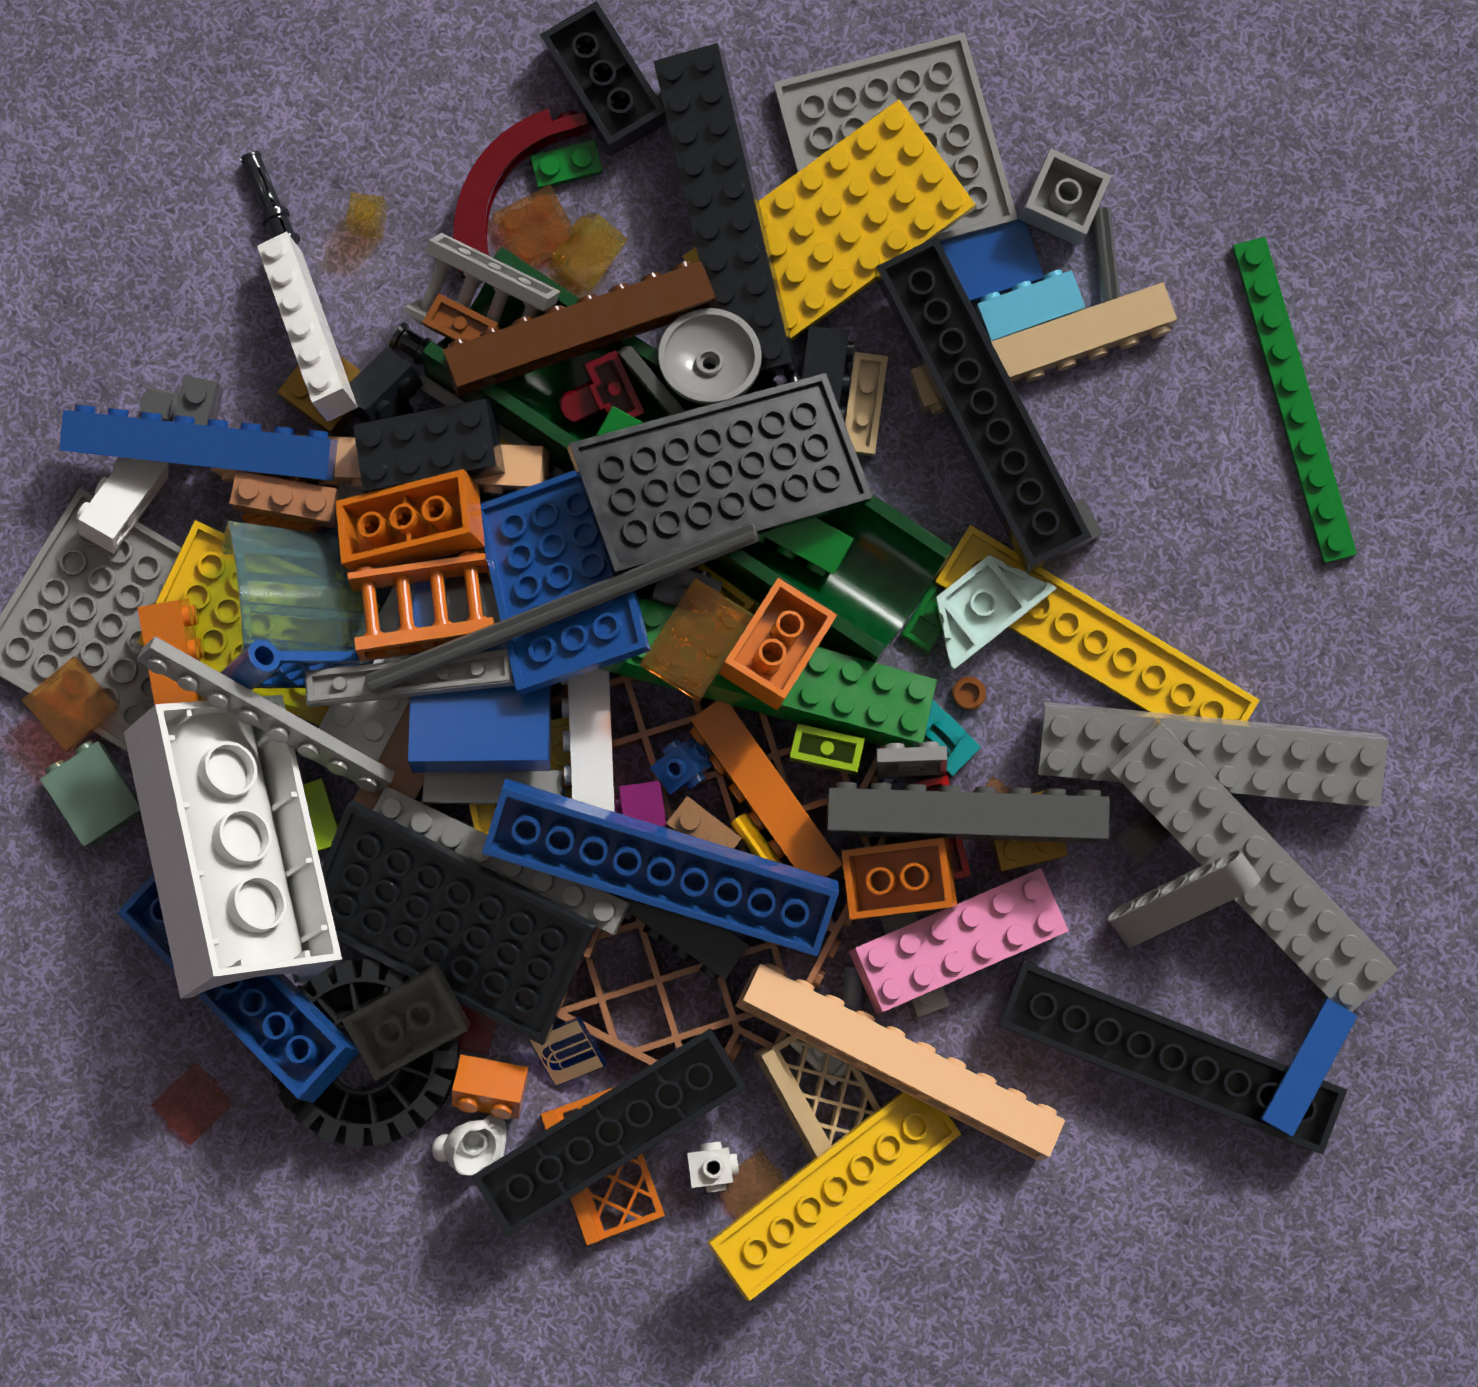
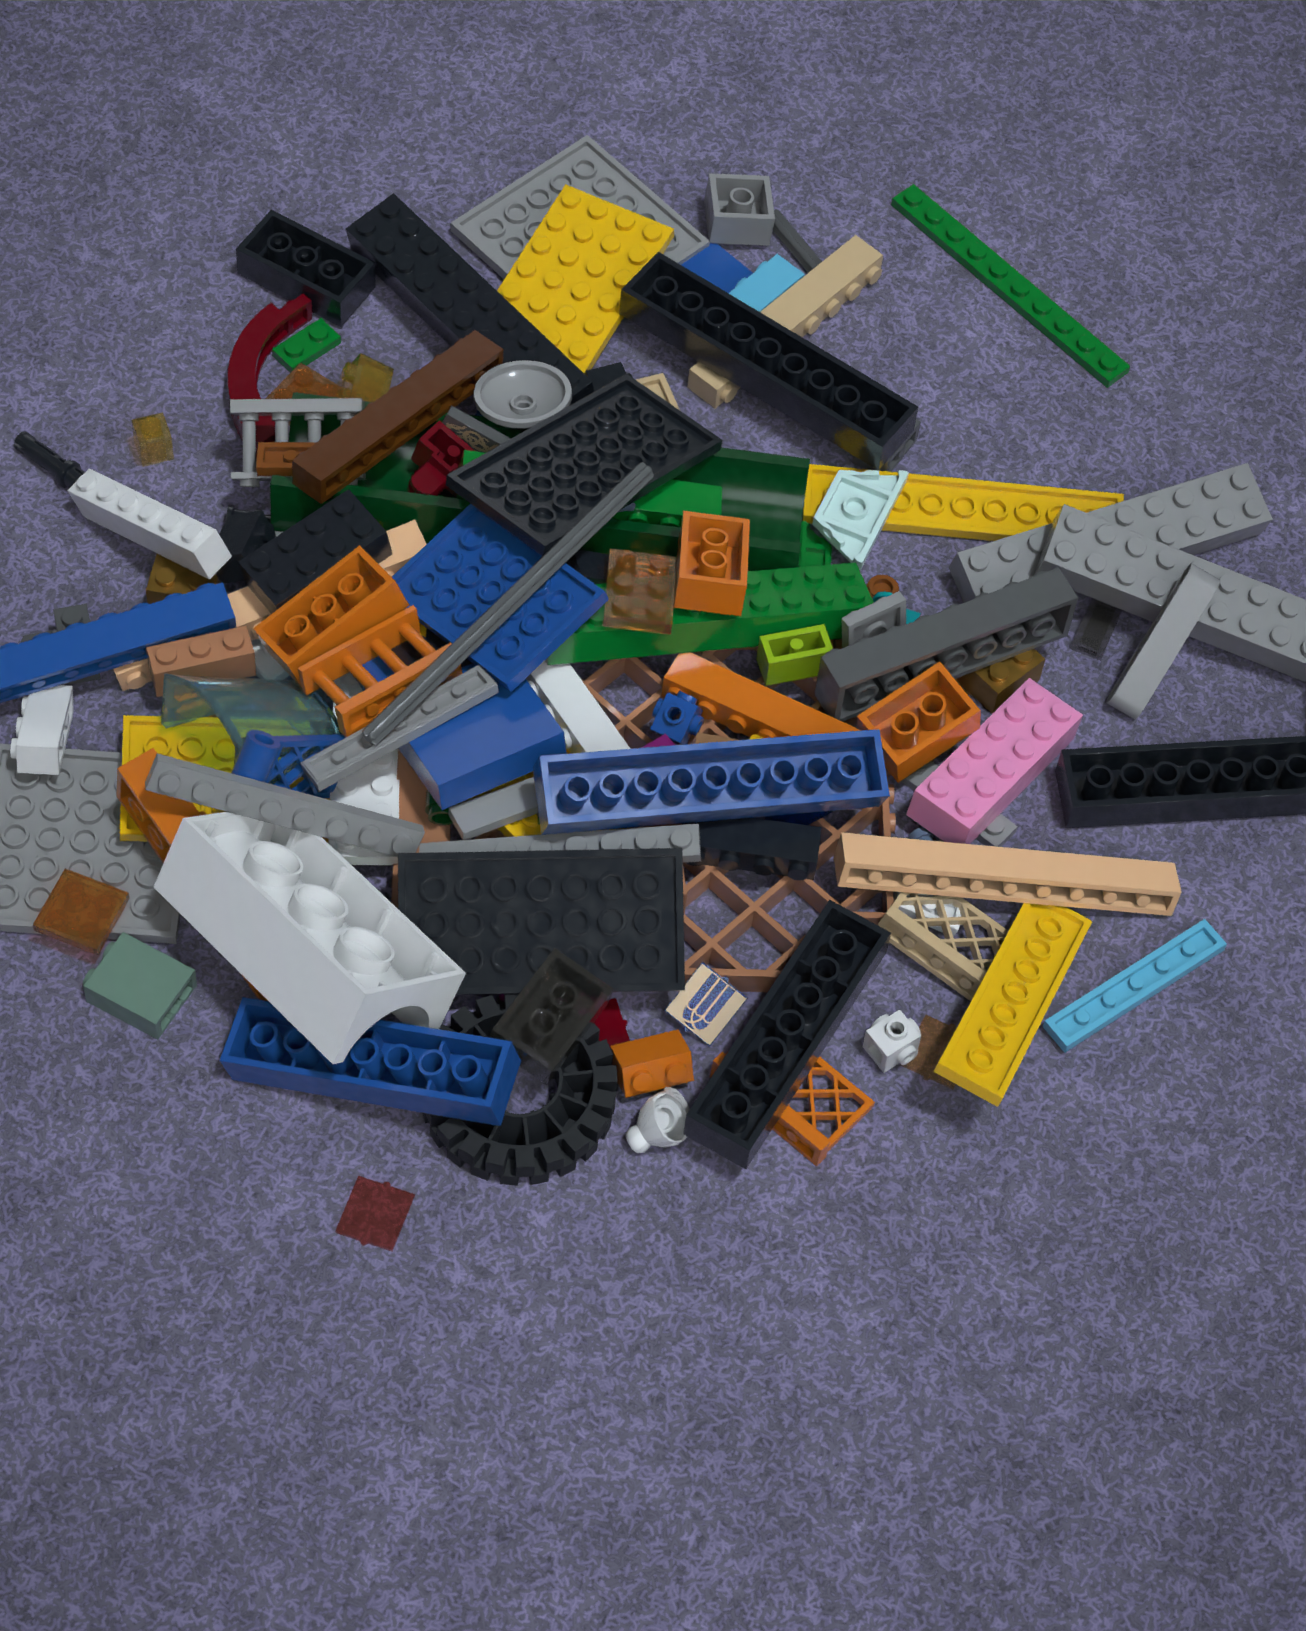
camera: 35 degrees left, 25 degrees down
none -> medium azure plate [1043,919,1227,1053]

